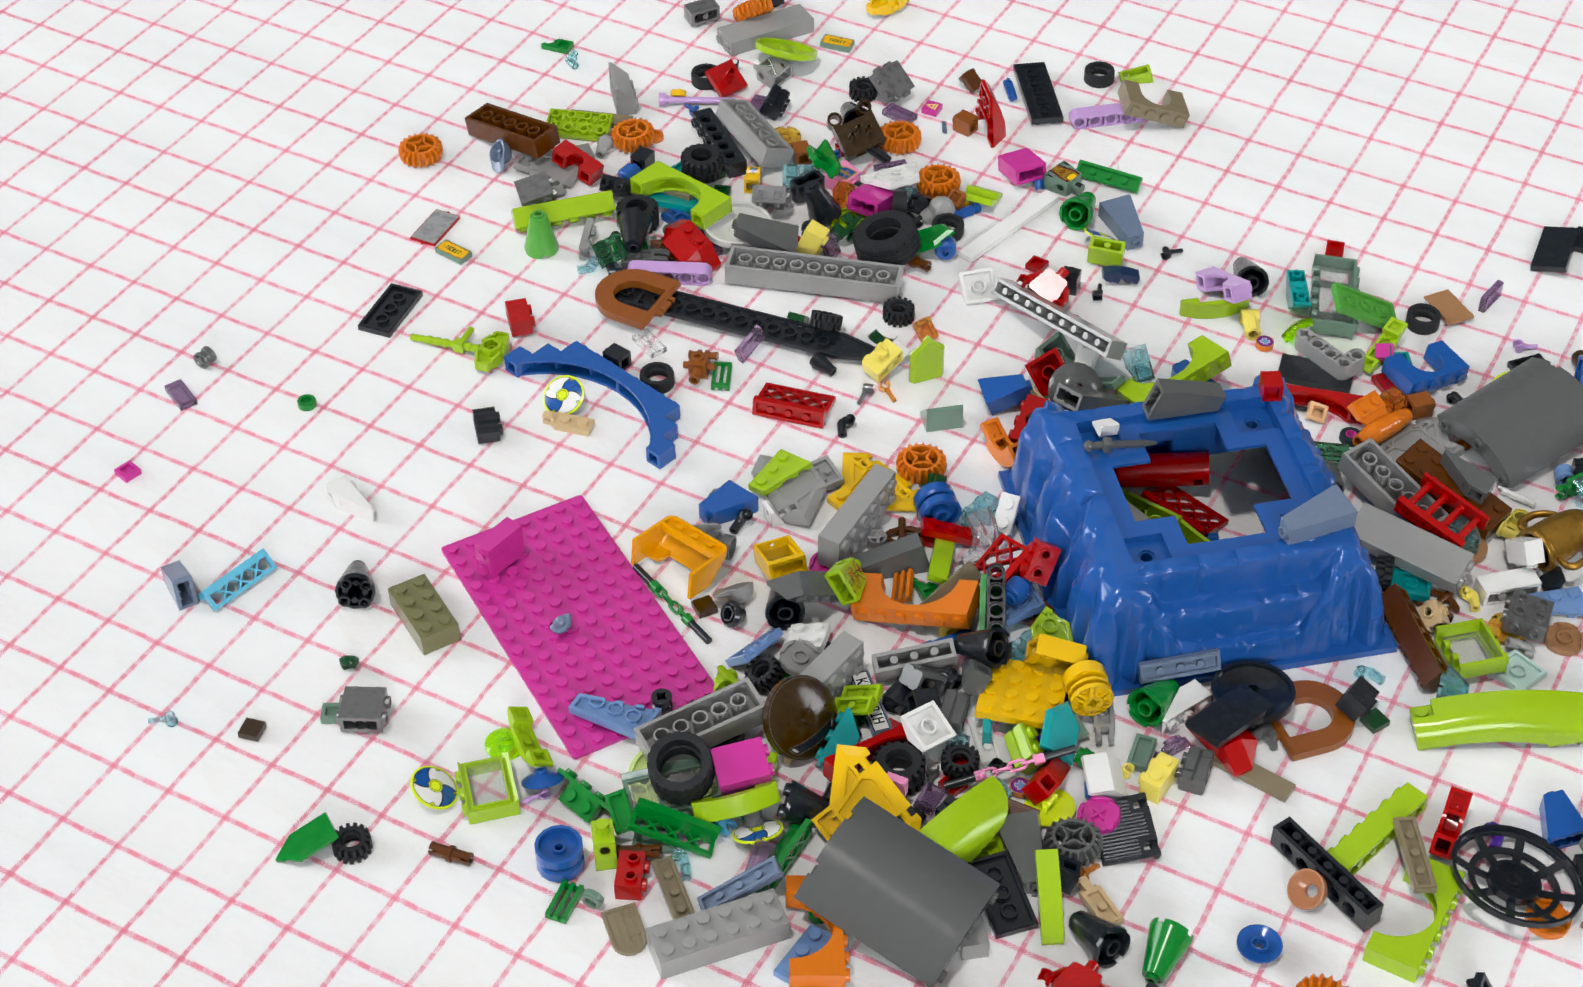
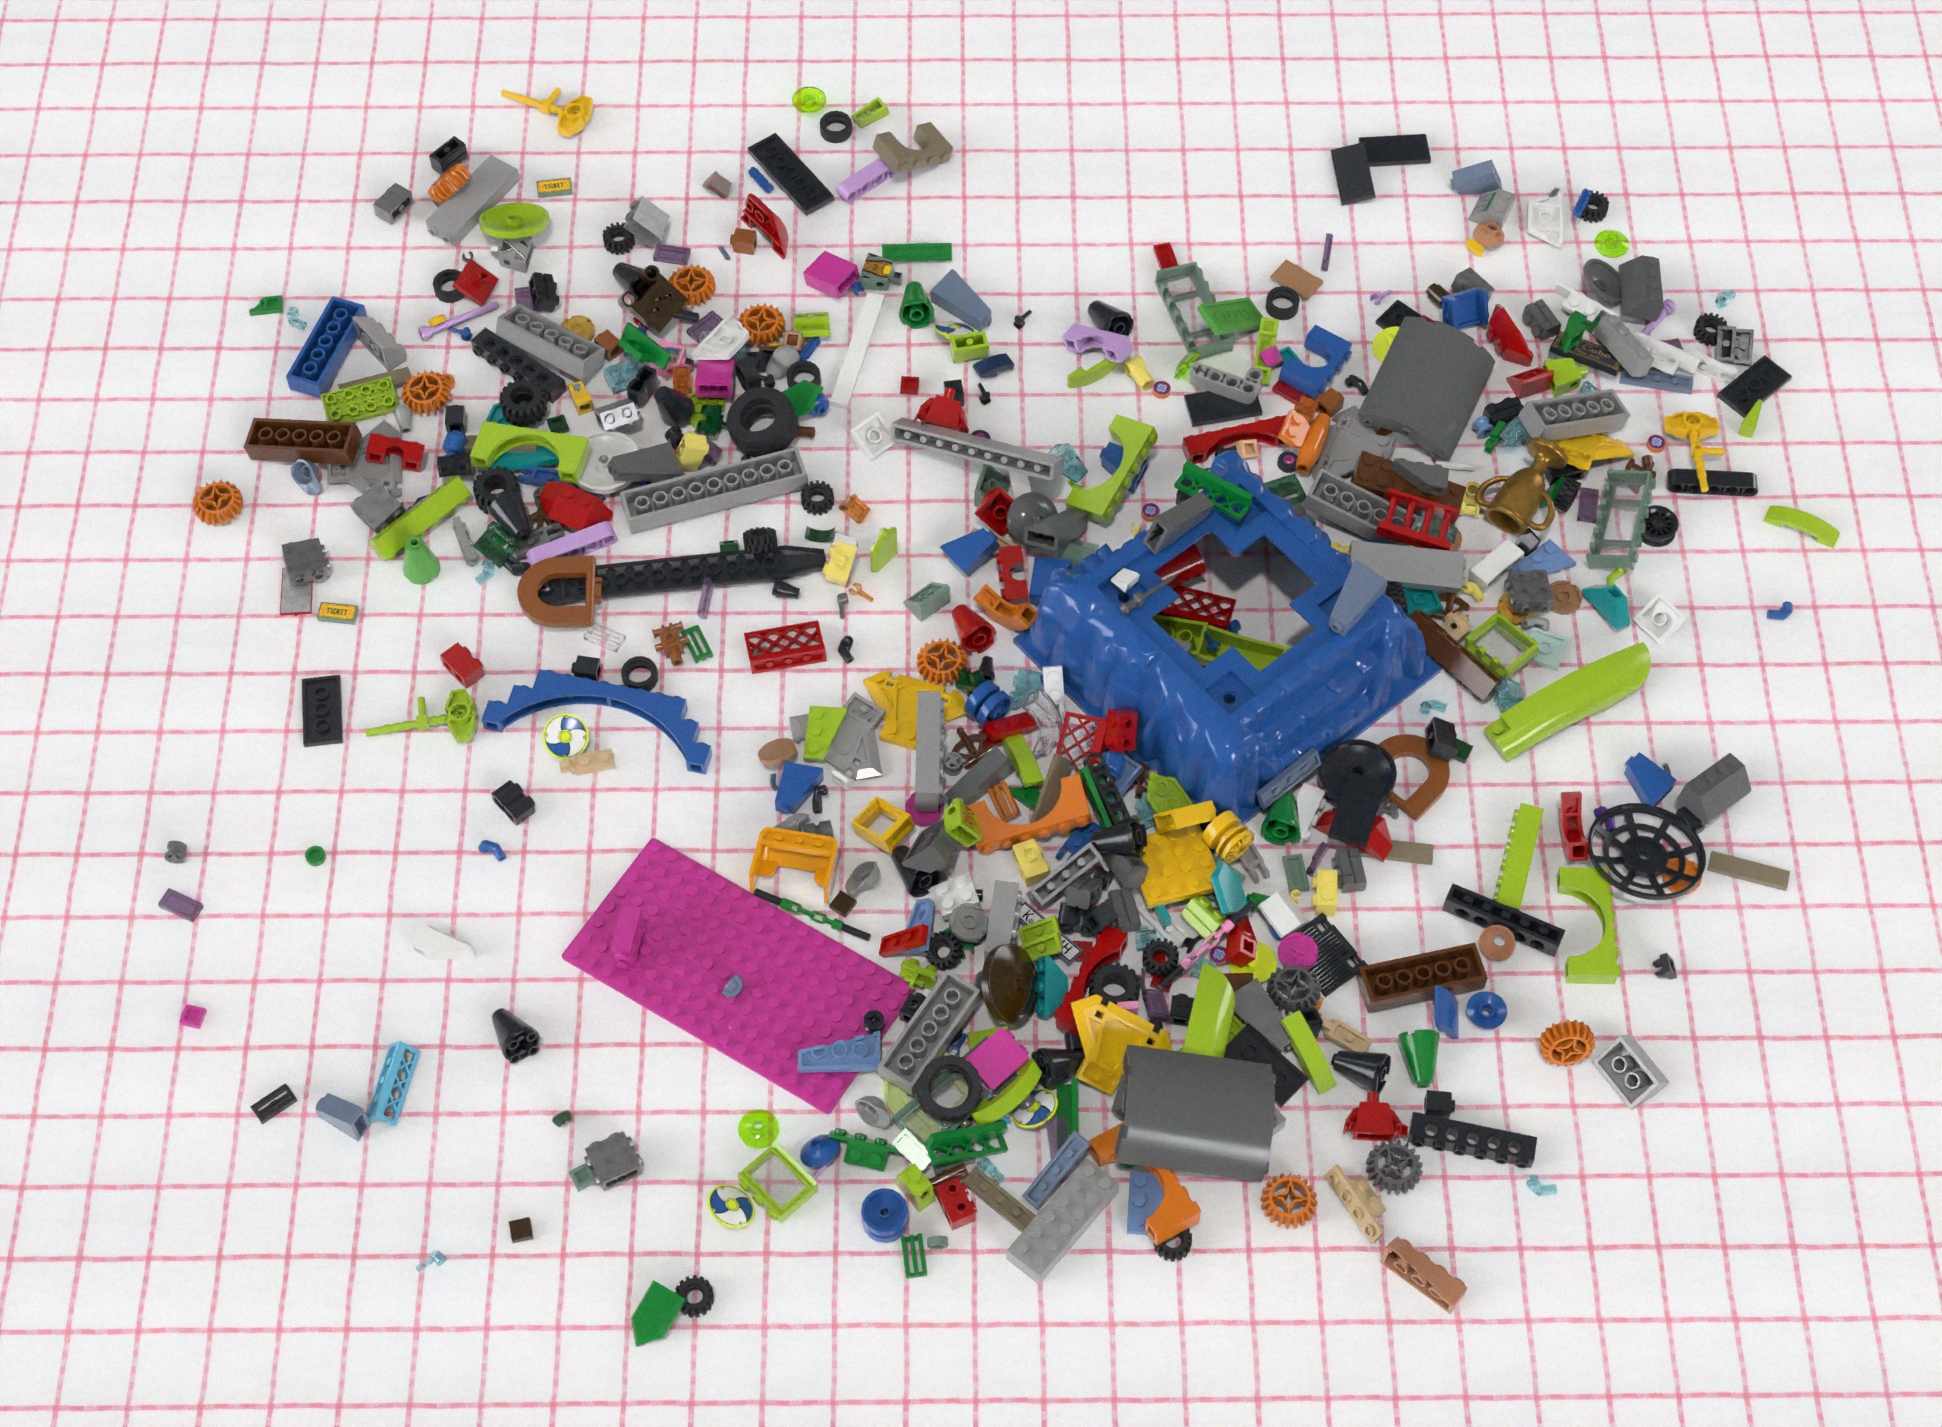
camera: 30 degrees left, 15 degrees up
olive brick [388,574,461,655] -> none
reddish brown pin [428,841,474,867] -> none
lime slope [507,706,554,767] -> none
dark tan window [600,902,647,956] -> none
black cone [720,600,746,628] -> none
white slope [900,700,957,753] -> none
dark pink tile [921,100,943,117] -> none
sand green tile [1100,375,1126,391] -> none
red panel [1258,371,1284,402] -> none
teal slope [1286,270,1311,309] -> none
dark tan tile [1392,816,1437,894] -> none
white hinge [1504,536,1545,568] -> none
none -> black tile [250,1083,298,1124]
none -> flat silver brick [282,538,330,585]
none -> blue brick [286,296,368,398]
none -> blue arm [478,840,506,862]
none -> medium nougat tile [758,738,796,766]
none -> clear neon green dish [792,87,826,113]
none -> light grey piece [855,1096,891,1128]
none -> red plate [879,923,929,958]
none -> red cone [952,604,997,654]
none -> black cone [978,656,995,681]
none -> light yellow brick [1012,838,1051,887]
none -> green fence [1174,461,1253,521]
none -> reddish brown brick [1356,942,1488,1013]
none -> blue slope [1435,985,1459,1039]

